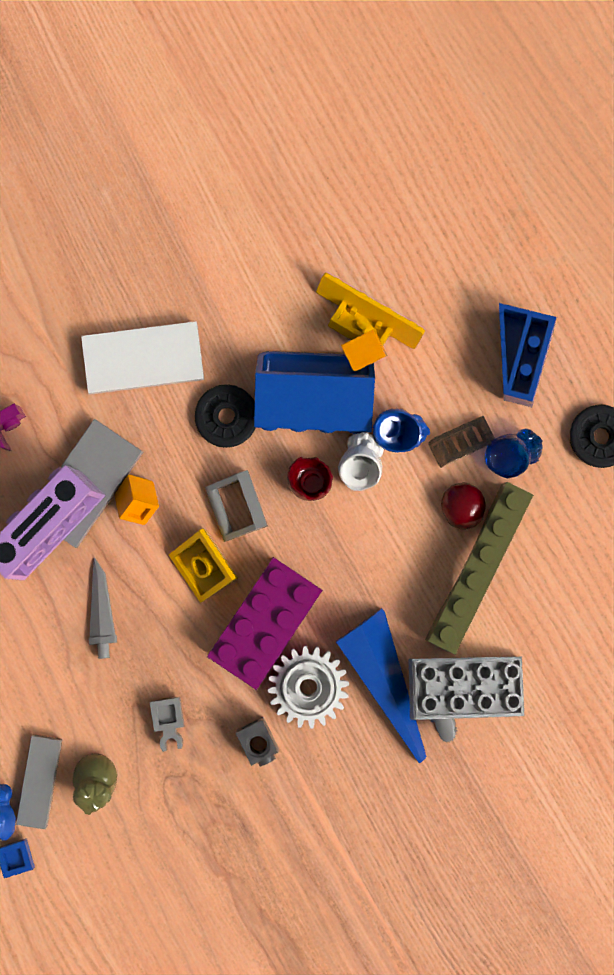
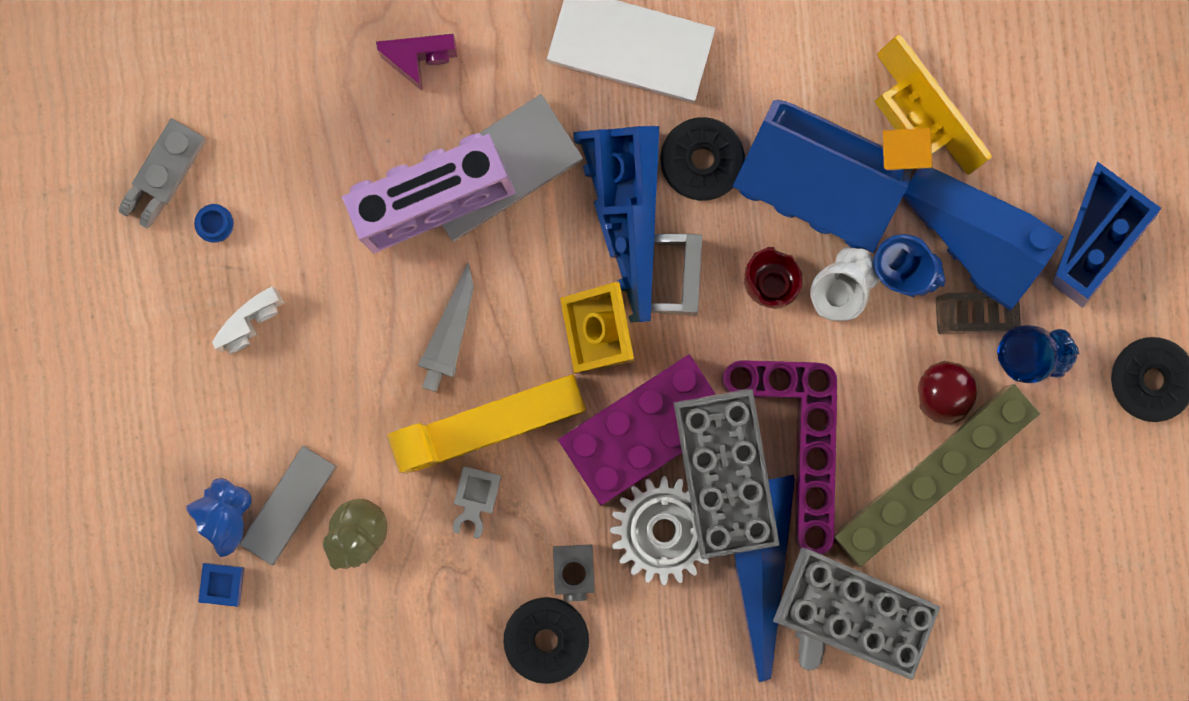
camera: 25 degrees right, 0 degrees up
light orange panel [115,474,159,525] -> none
none -> yellow beam [386,374,587,474]
none -> black wheel [503,597,589,684]
none -> blue wedge [574,126,659,322]
none -> light grey tile [673,389,779,559]
none -> magenta beam [721,360,837,555]
none -> blue wedge [903,168,1064,311]

